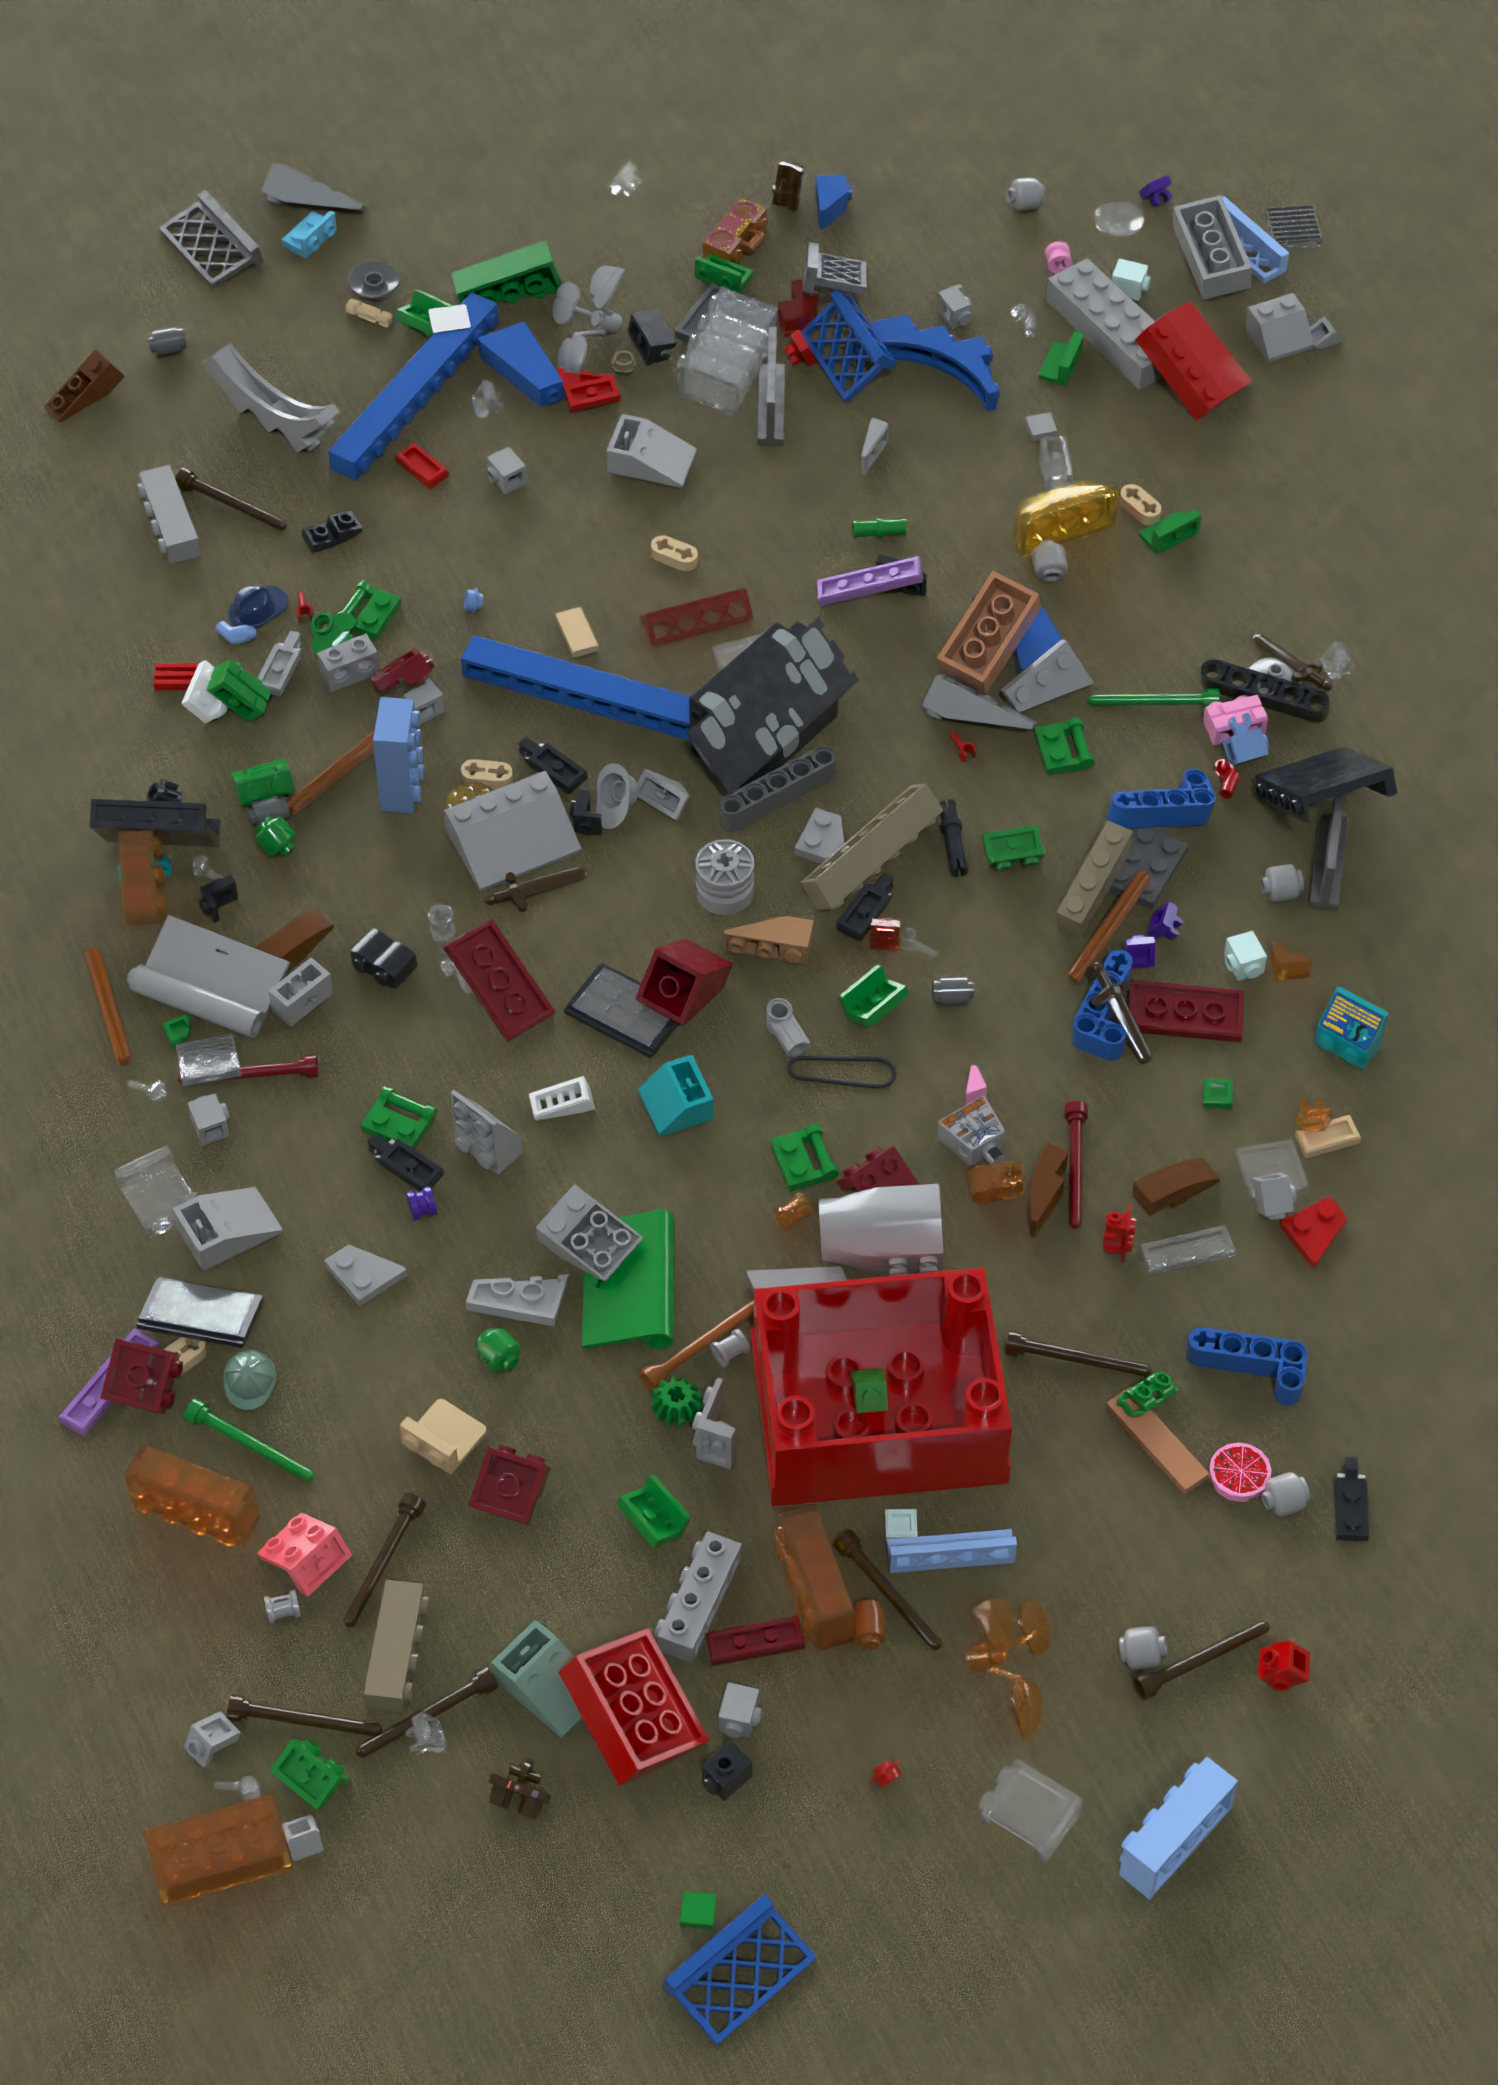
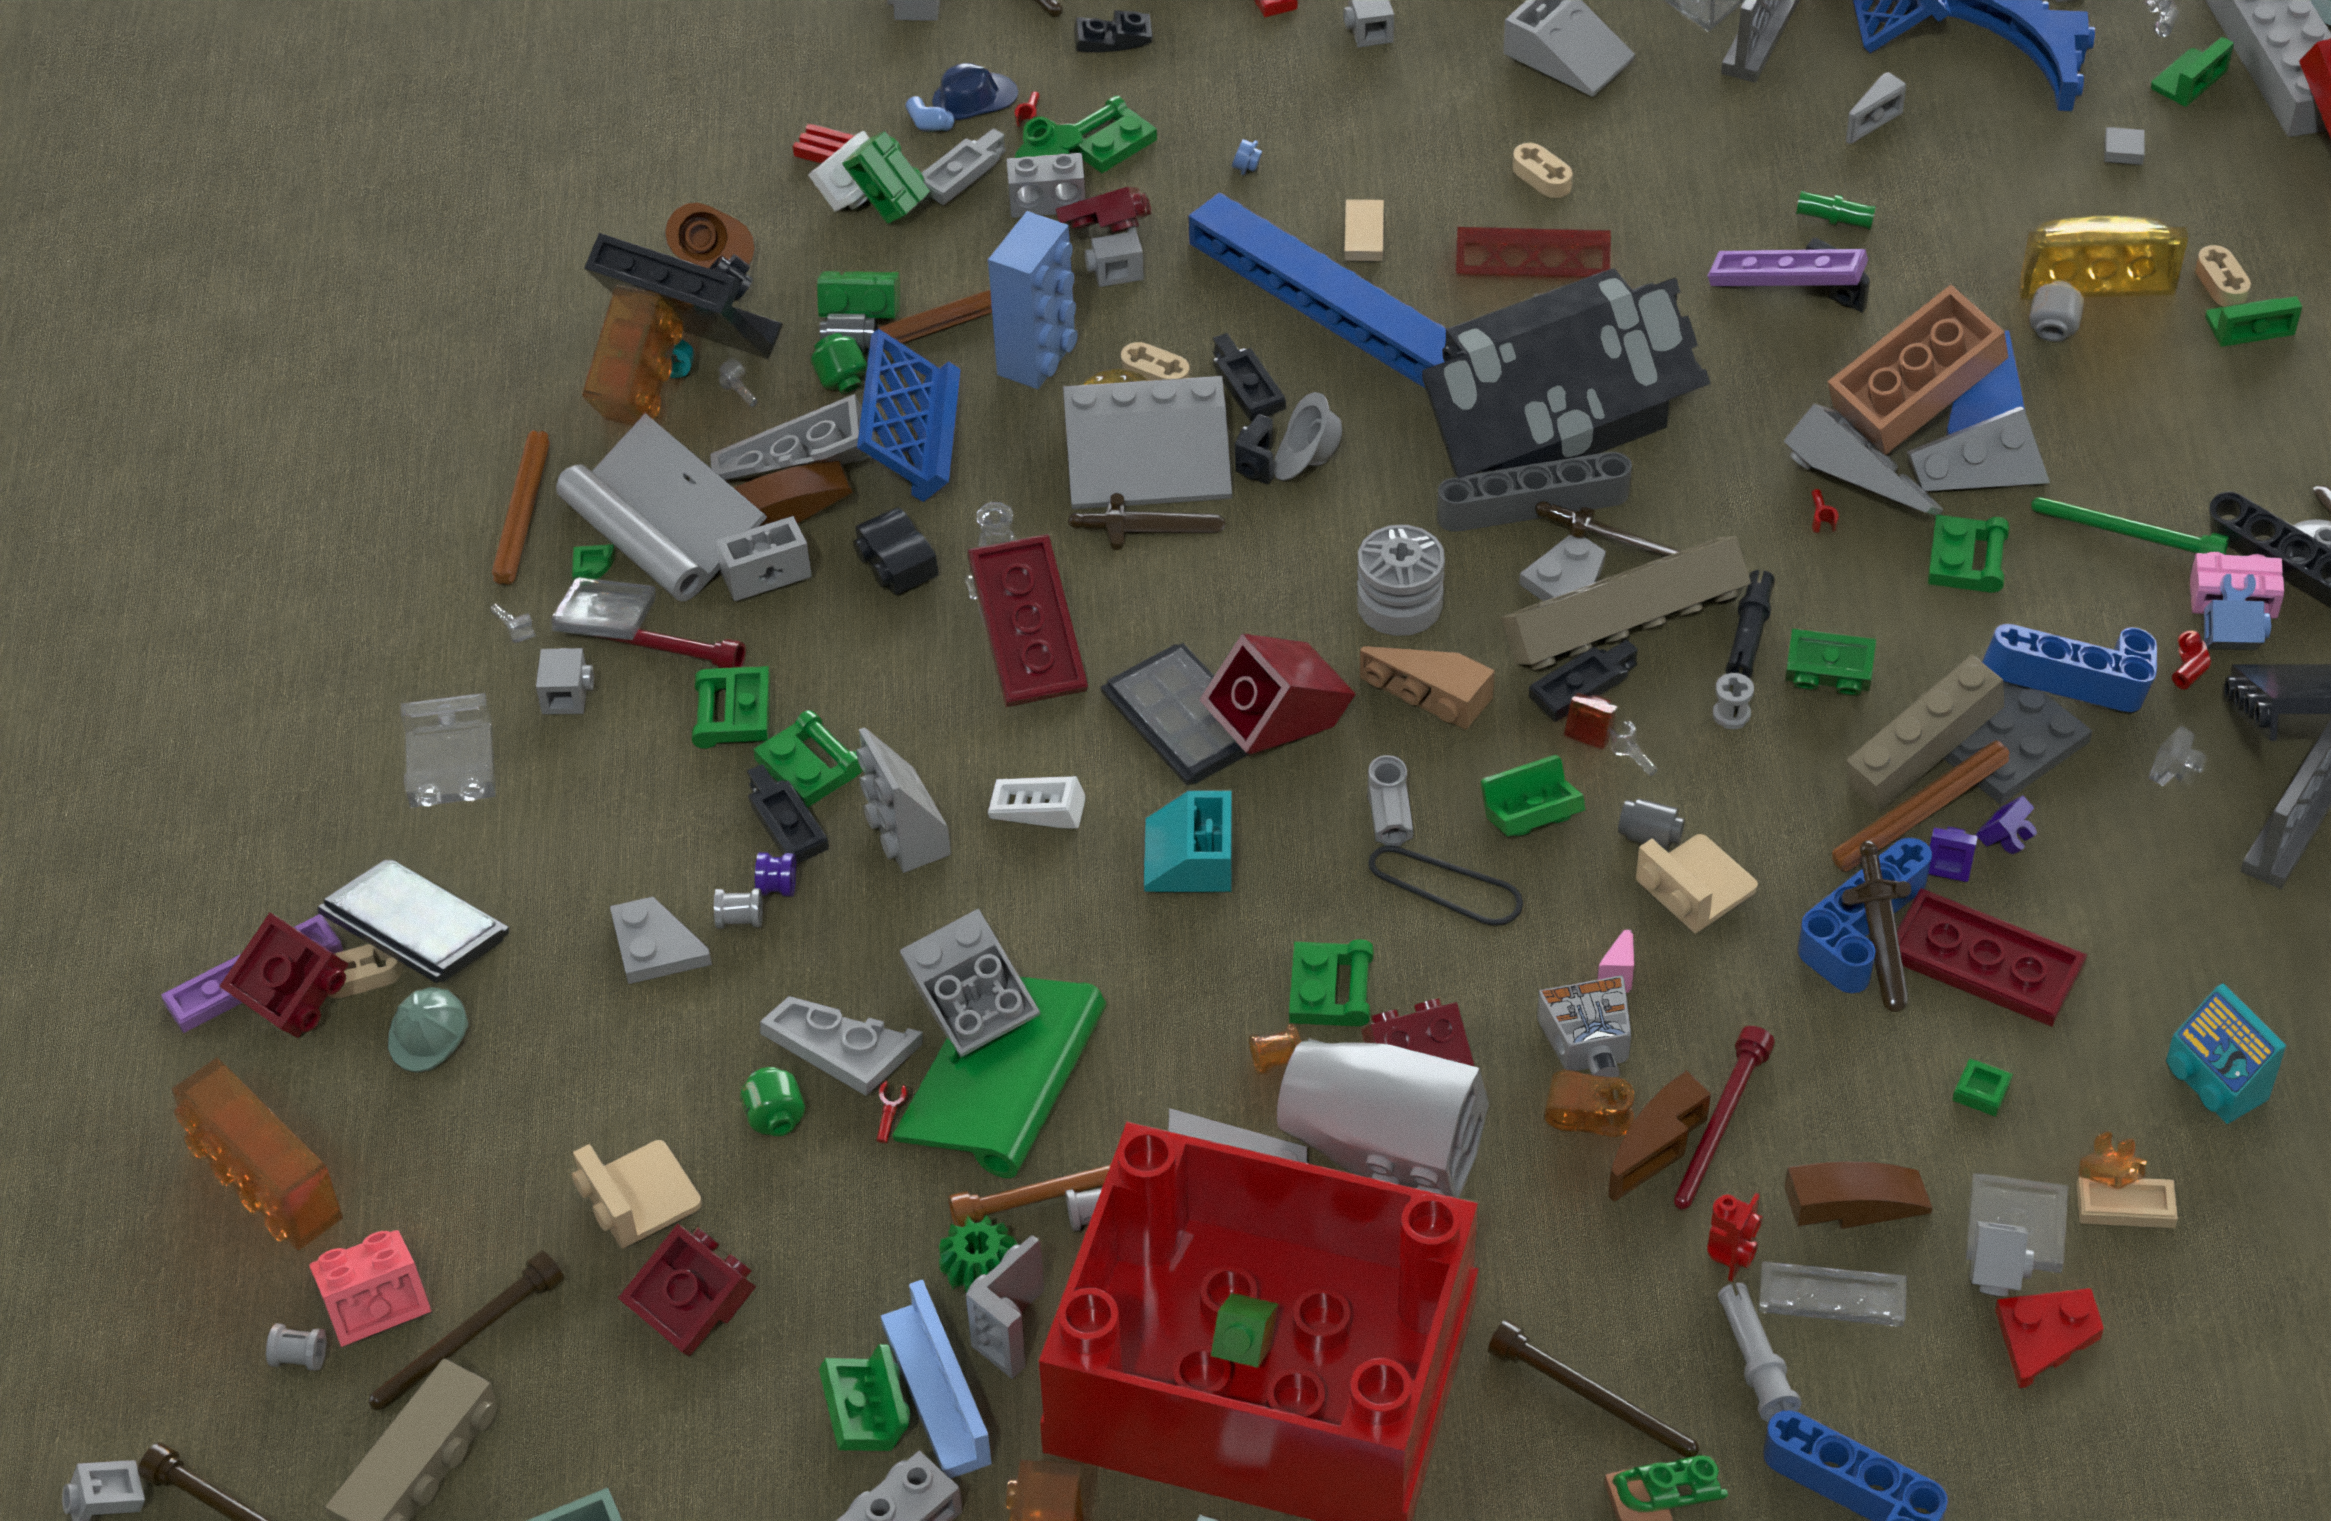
camera: 25 degrees right, 5 degrees down
light grey slope [172,1187,283,1271] -> none
green piece [183,1398,314,1482] -> none
black bracket [198,874,238,923] -> none
light grey slope [637,769,690,820] -> none
clear brick [1039,436,1073,497] -> none
light aqua brick [1224,930,1267,981] -> none
light grey head [1260,864,1304,903] -> none
clear orange panel [1270,940,1312,981] -> none
none -> dark orange piece [665,202,755,268]
none -> green plate [692,666,770,749]
none -> light grey wedge [711,394,876,480]
none -> light grey bush [714,888,763,929]
none -> blue fence [857,329,961,502]
none -> red hand [876,1081,908,1143]
none -> light blue fence [881,1279,992,1479]
none -> dark brown sword [1535,501,1681,556]
none -> tan bracket [1636,834,1758,934]
none -> light grey bush [1713,673,1754,729]
none -> light grey pin [1718,1283,1801,1421]
none -> clear tile [2149,726,2207,786]

